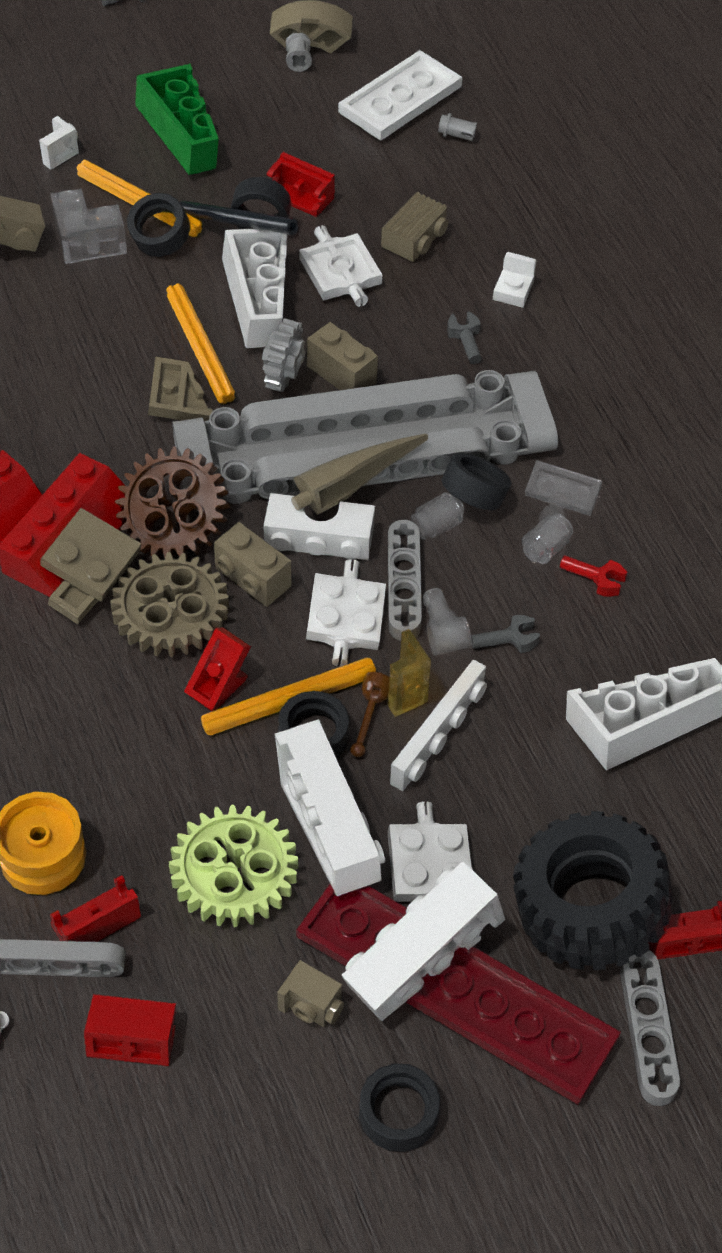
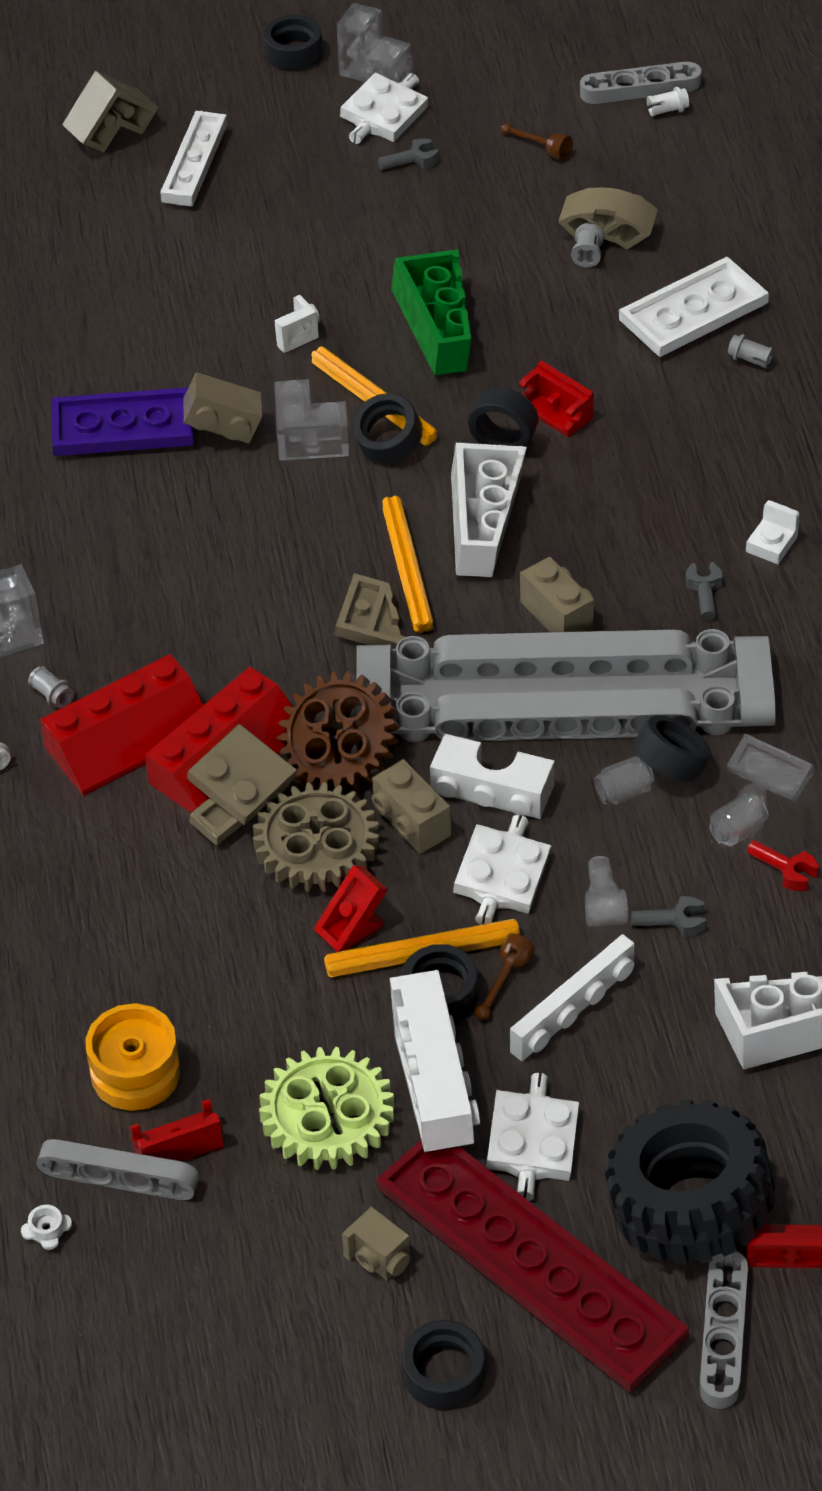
camera: 15 degrees right, 5 degrees down
red hinge [84,994,176,1066] -> none
black piece [180,200,298,235] -> none
light grey gear [262,318,305,392] -> none
dark tan piece [291,433,428,515] -> none
white plate [299,225,382,307] -> none
white wedge [342,861,505,1021] -> none
dark tan brick [381,192,449,262] -> none
light grey beam [388,520,422,641] -> none
clear yellow panel [388,629,431,717] -> none

